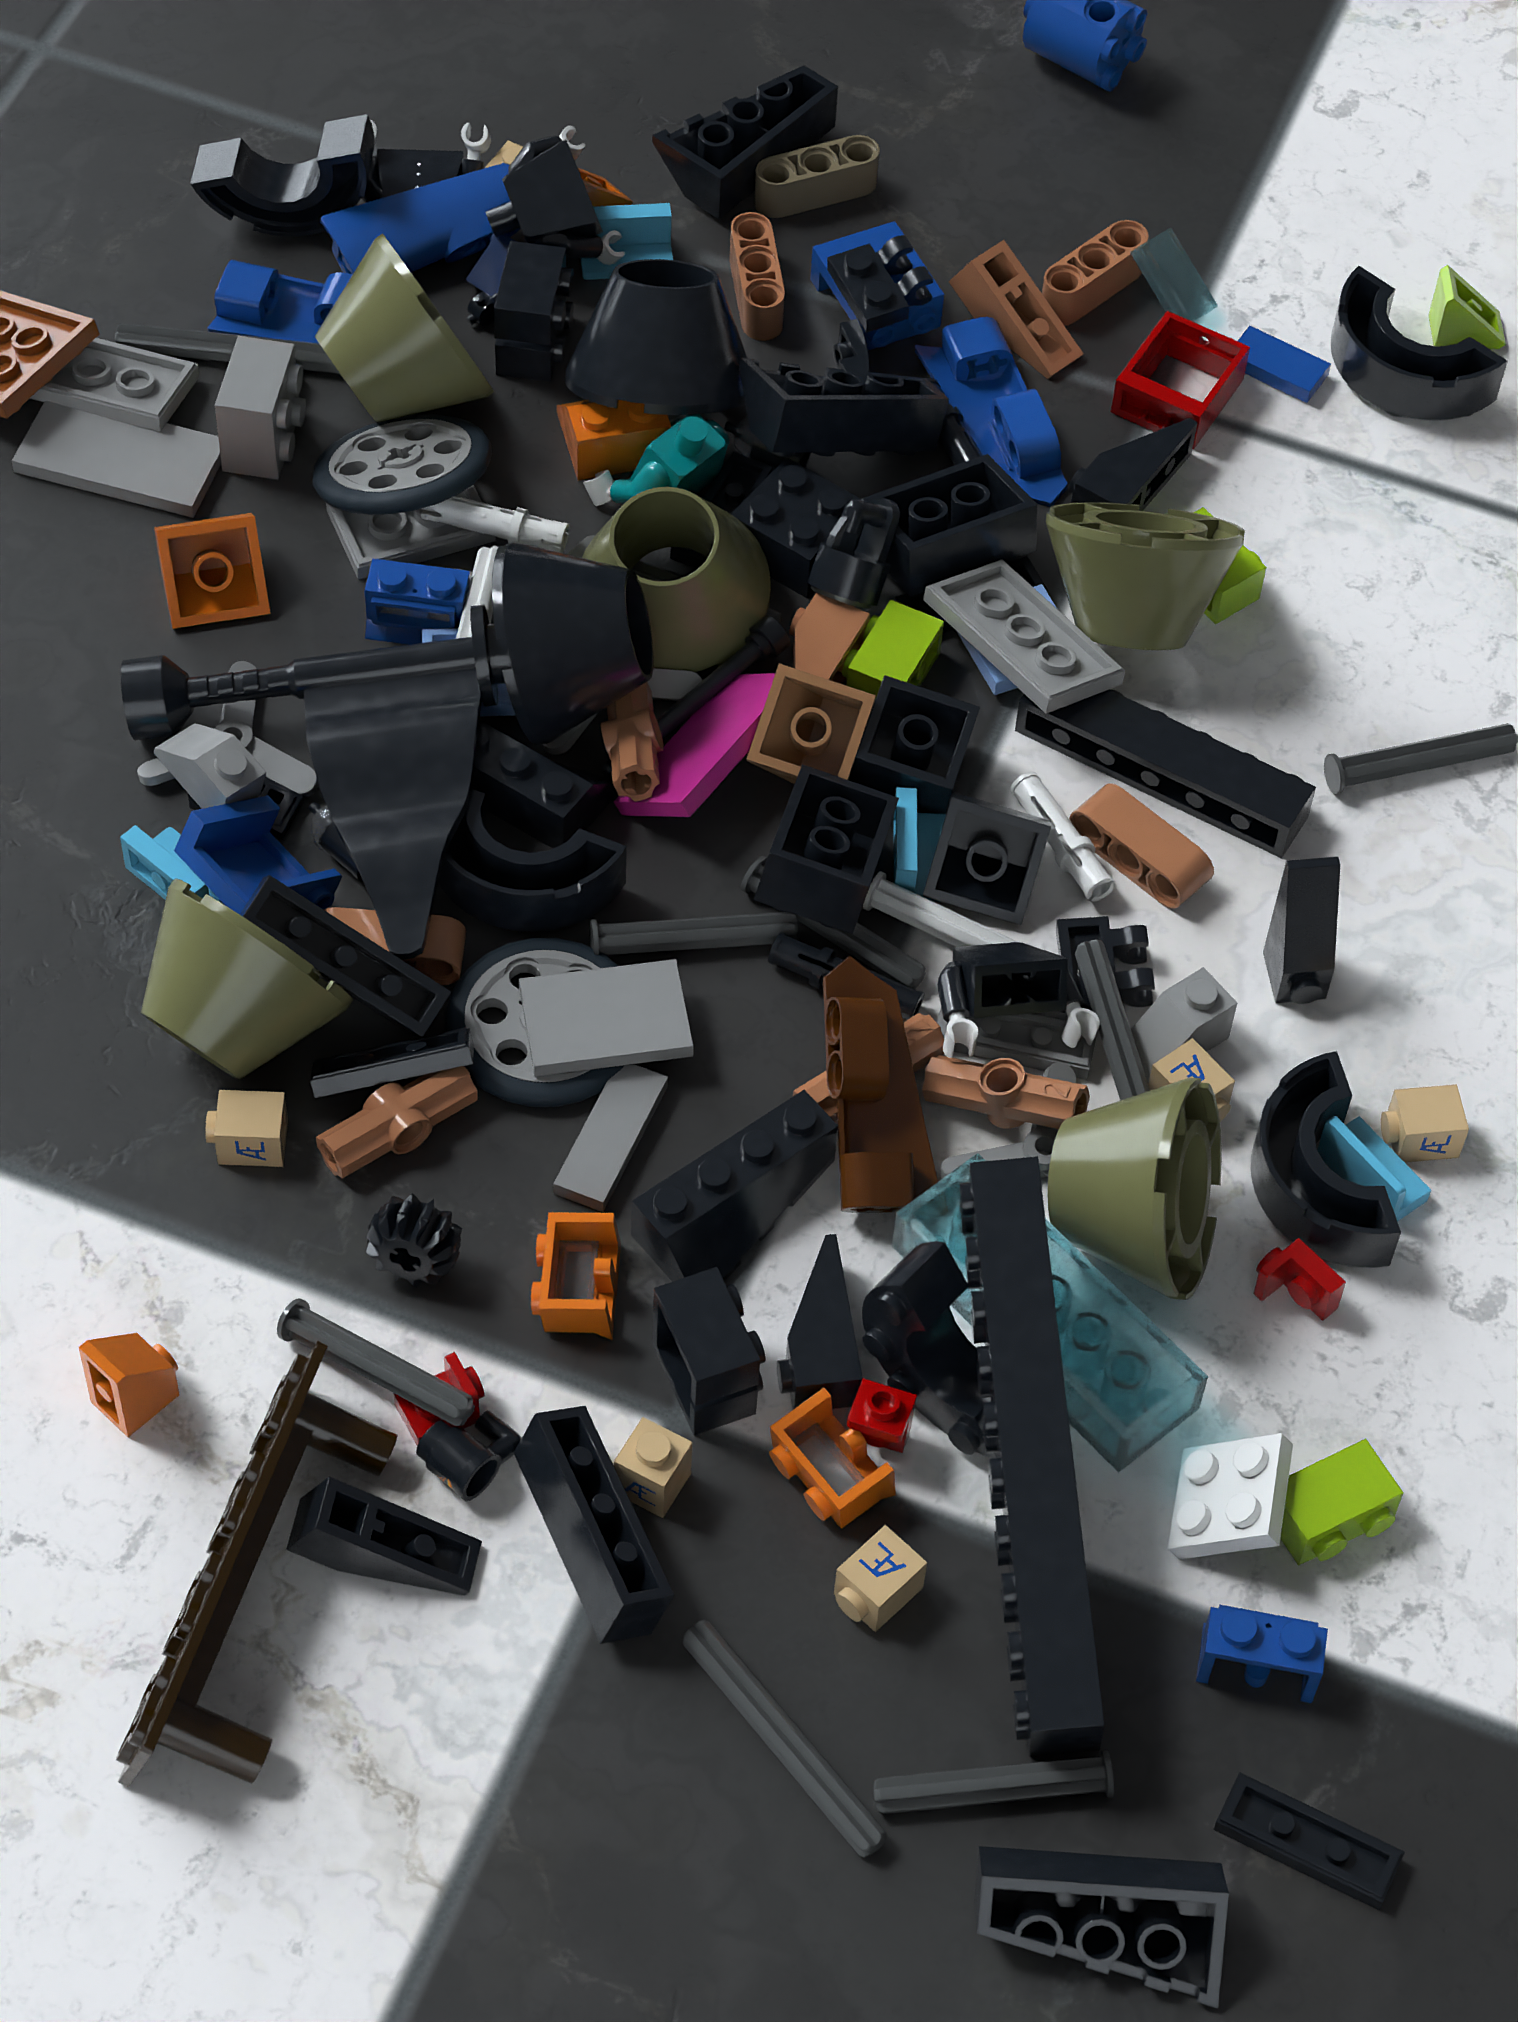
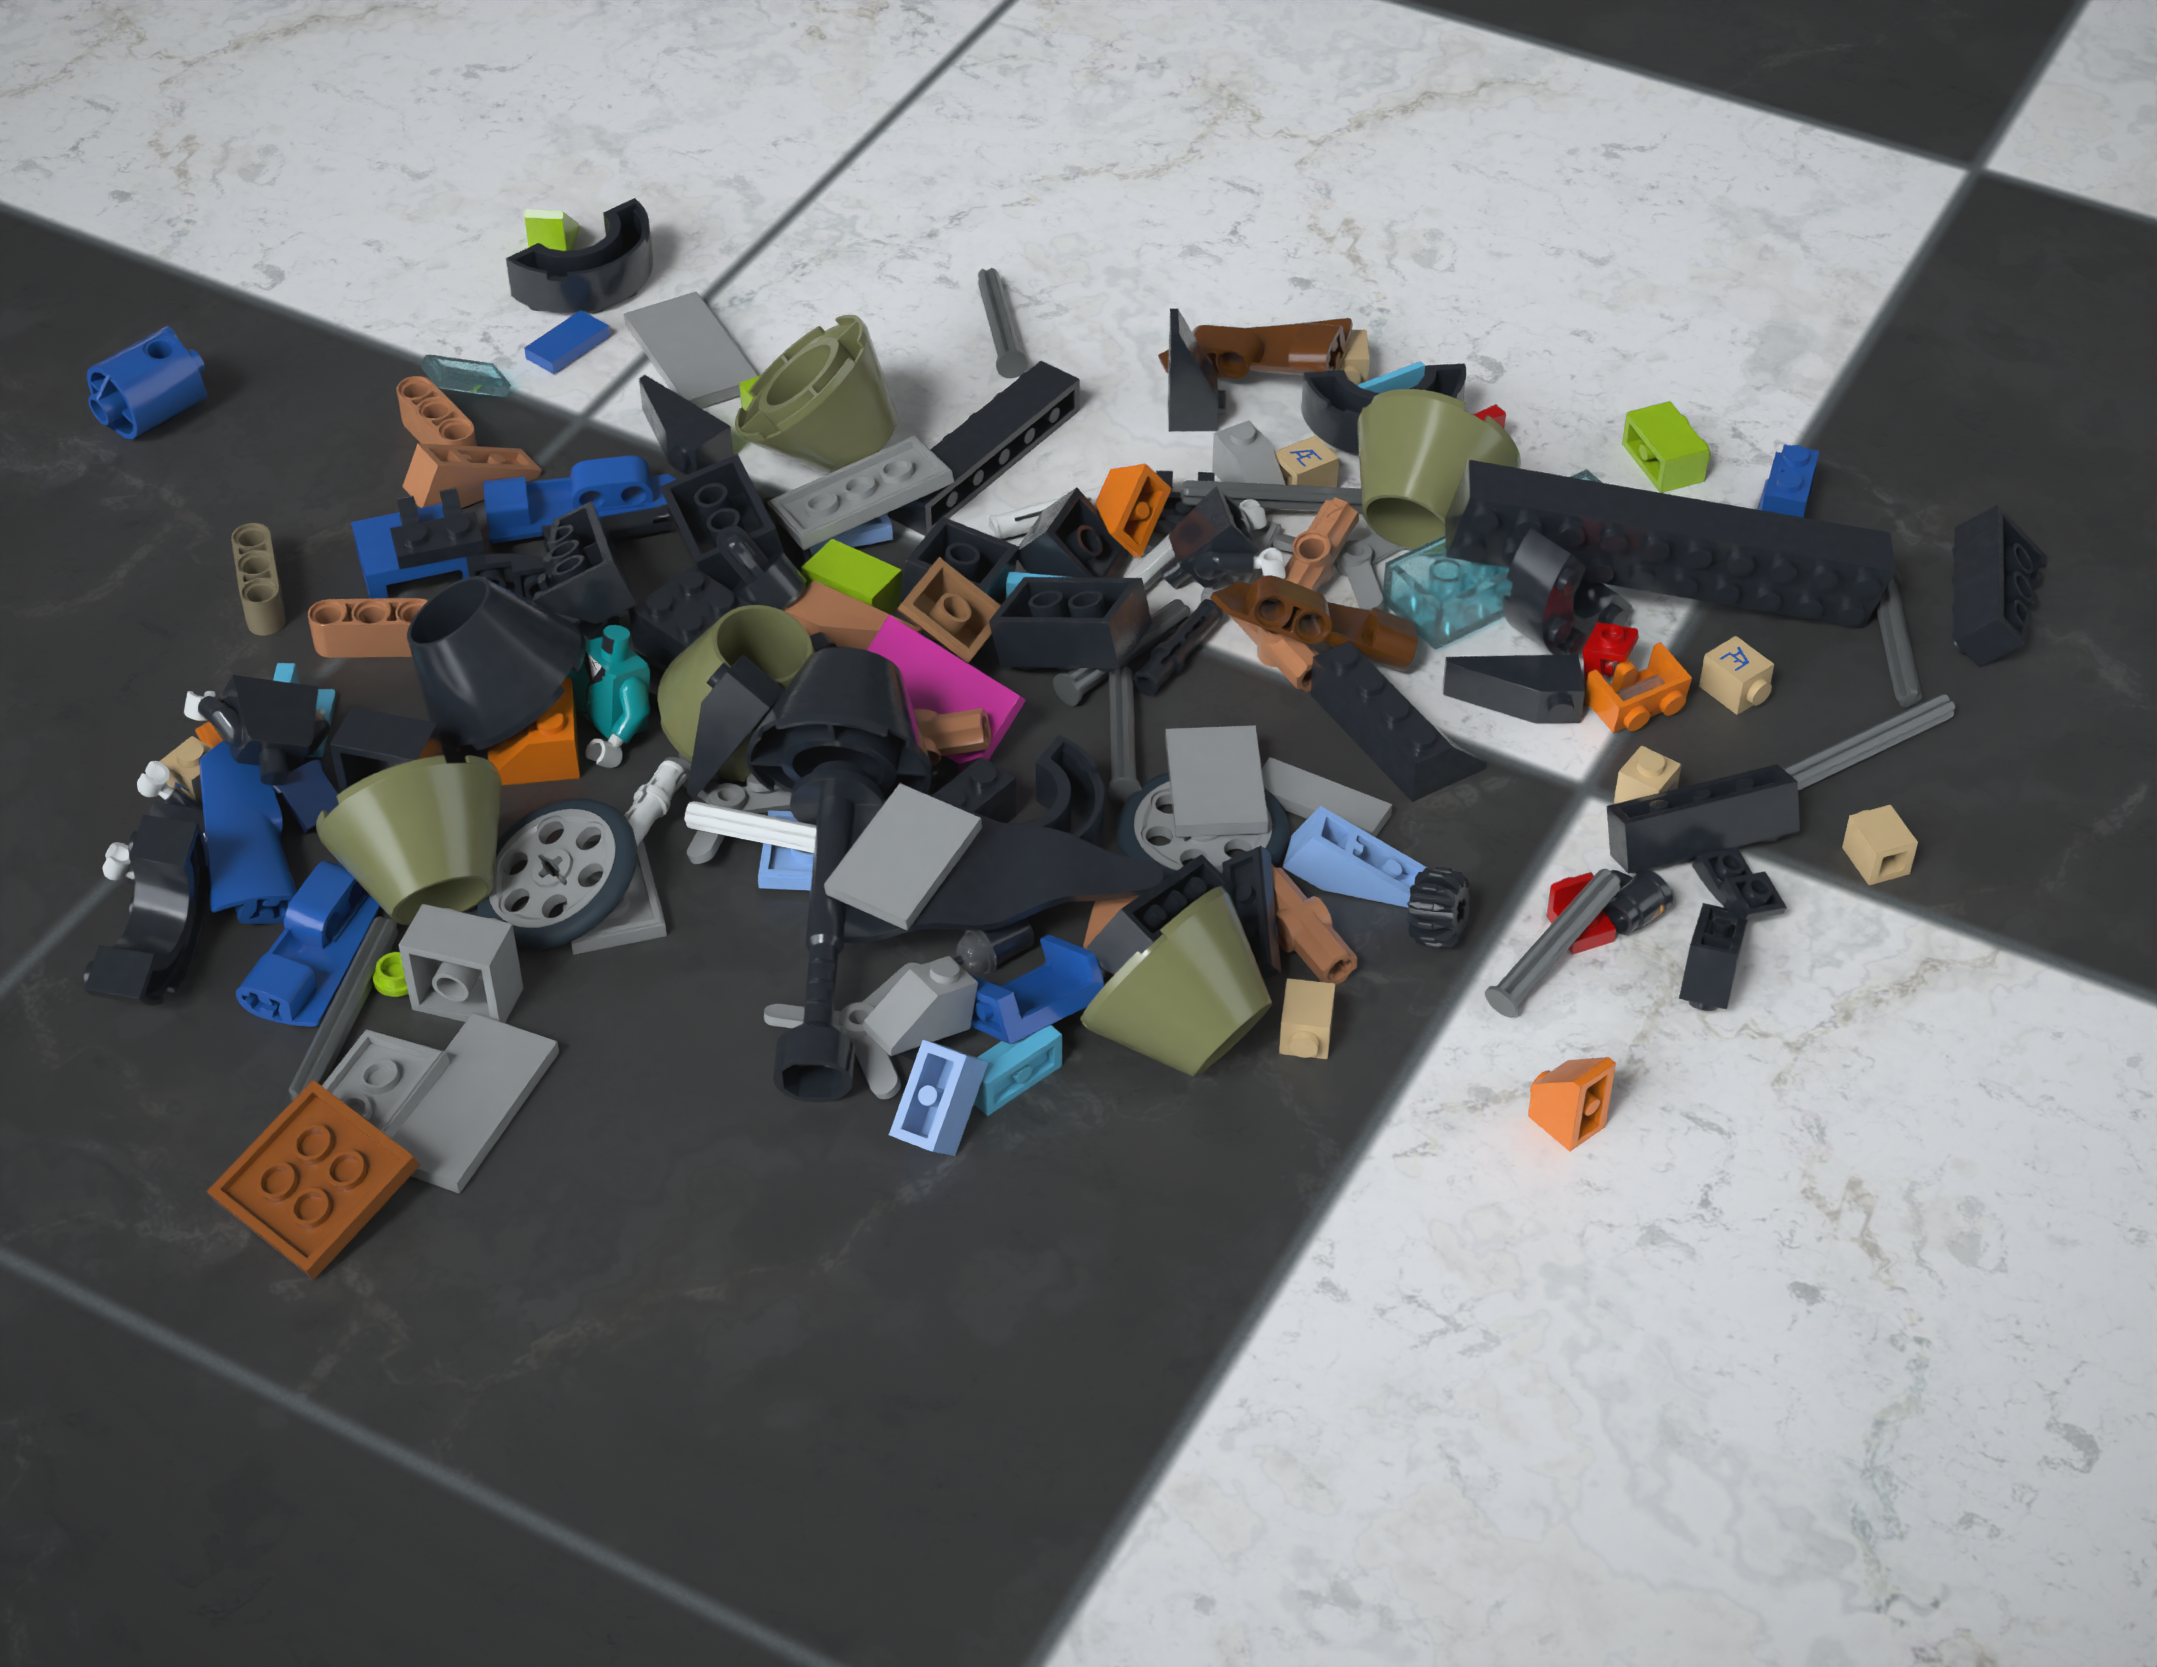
camera: 80 degrees left, 10 degrees down
dark brown piece [116,1341,398,1787] -> none
orange slope [154,513,271,629] -> none
blue window [364,558,470,645] -> none
orange window [531,1212,621,1340] -> none
black wedge [652,65,838,219] -> none
black piece [652,1267,766,1436] -> none
nougat beam [1069,783,1214,909] -> none
red window [1111,311,1250,449] -> none
white plate [1168,1433,1293,1559] -> none
black tile [1213,1772,1405,1910] -> none
none -> light grey tile [624,291,758,408]
none -> black slope [687,655,785,799]
none -> light grey tile [824,783,982,931]
none -> light blue brick [889,1040,988,1156]
none -> orange slope [1095,463,1172,558]
none -> reddish brown panel [1158,318,1353,379]
none -> light blue slope [1283,805,1427,908]
none -> black slope [1692,847,1787,920]
none -> tan brick [1842,804,1918,885]

